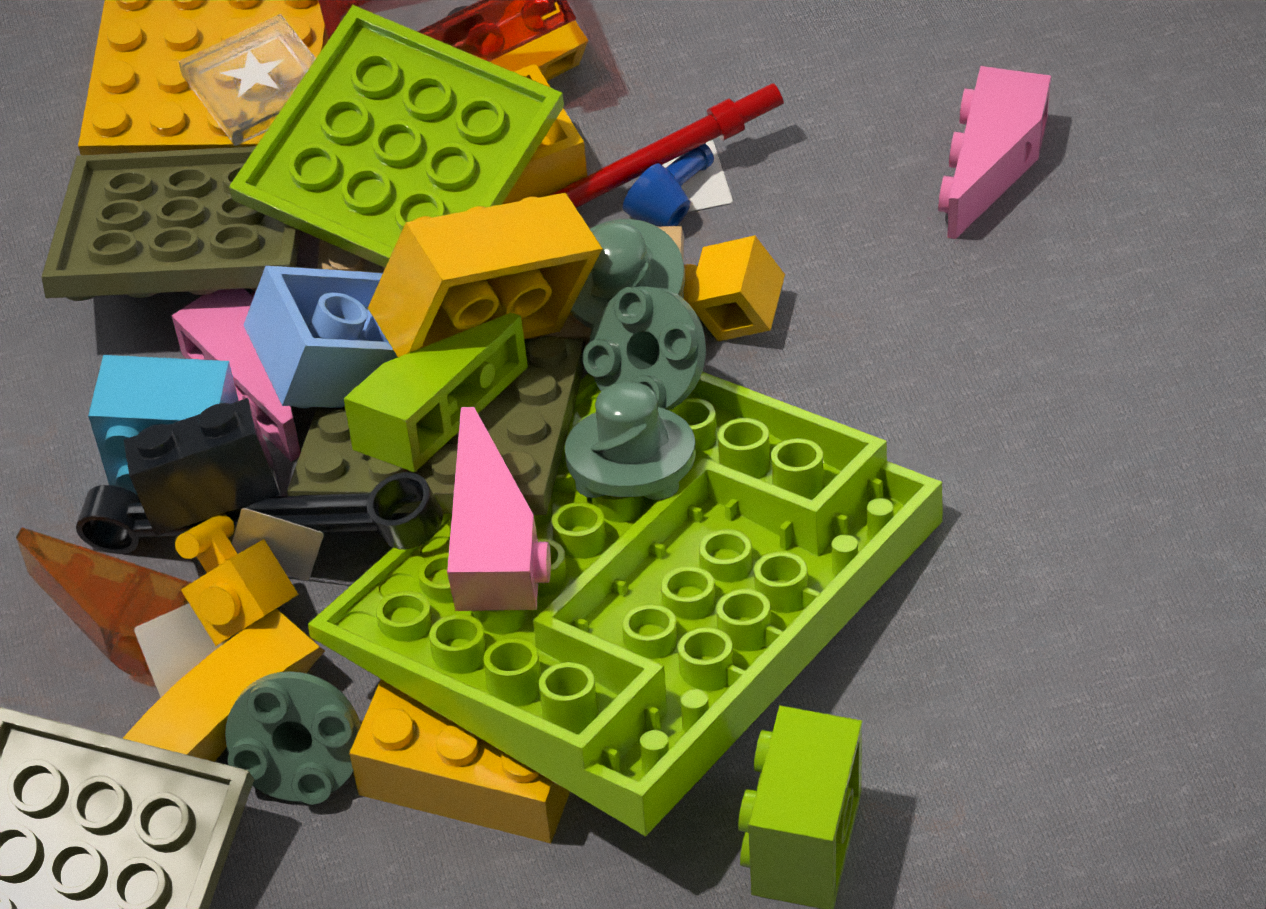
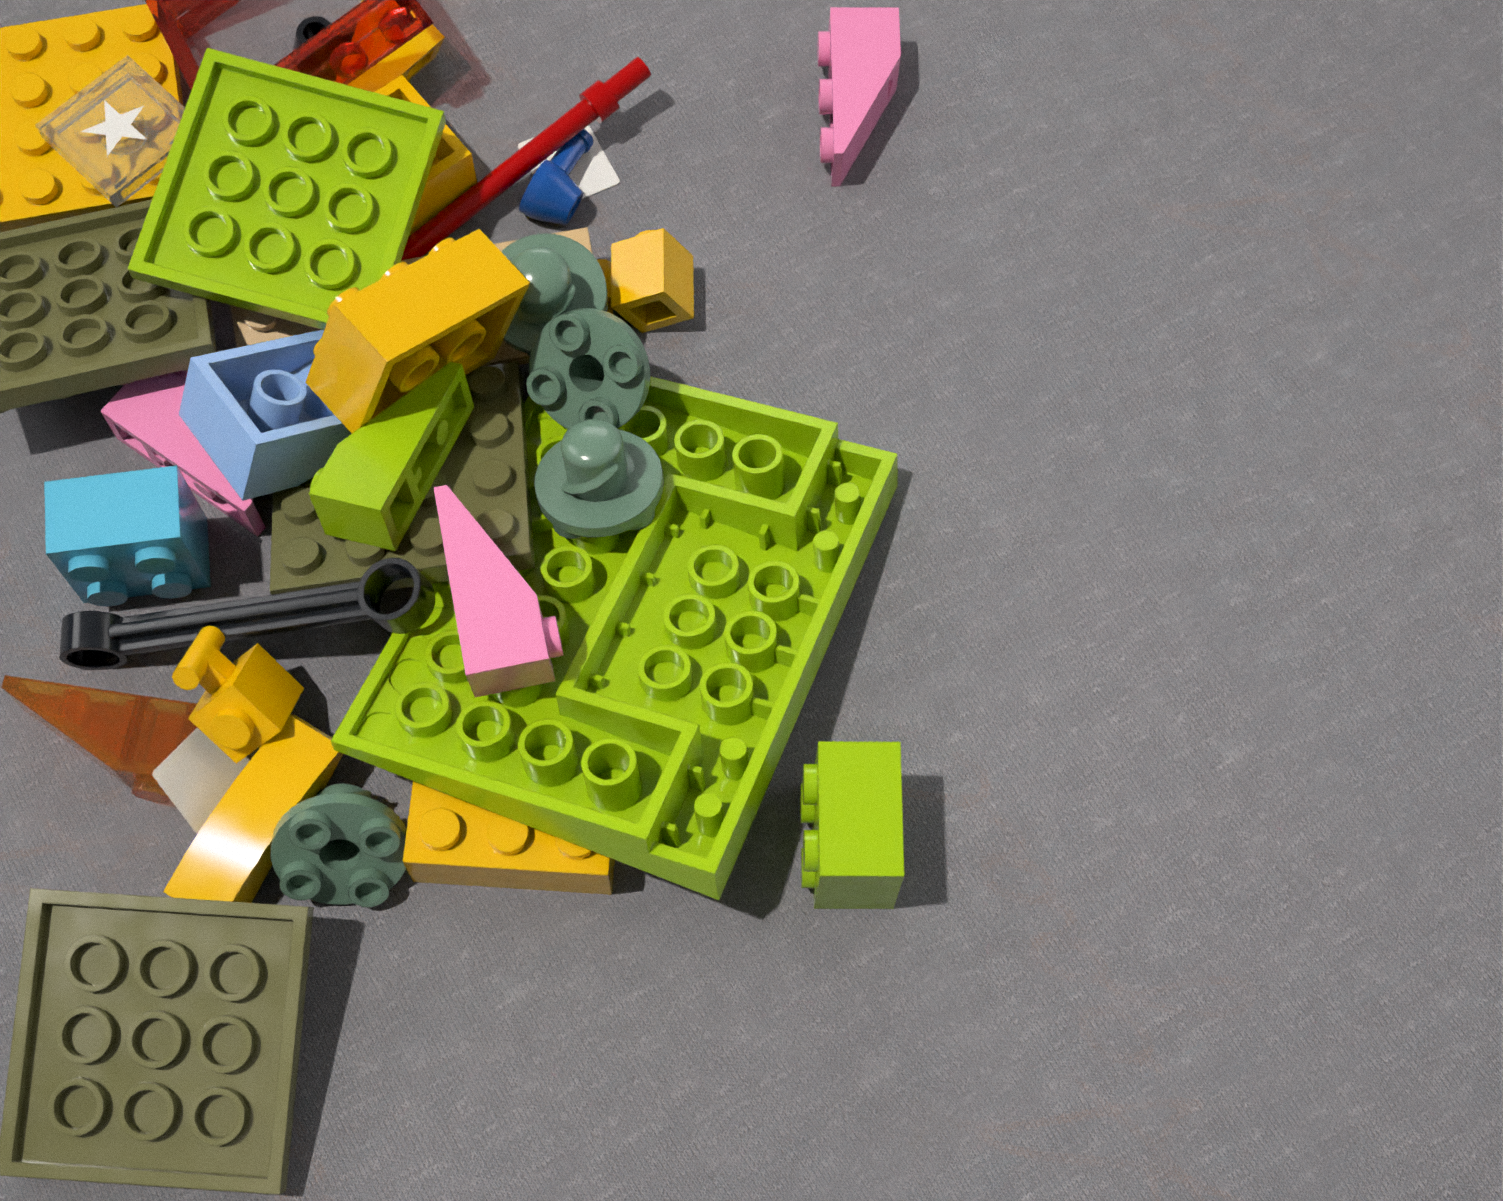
camera: 20 degrees left, 15 degrees up
black brick [124,398,280,536] -> none
white sticker [232,508,324,581] -> none

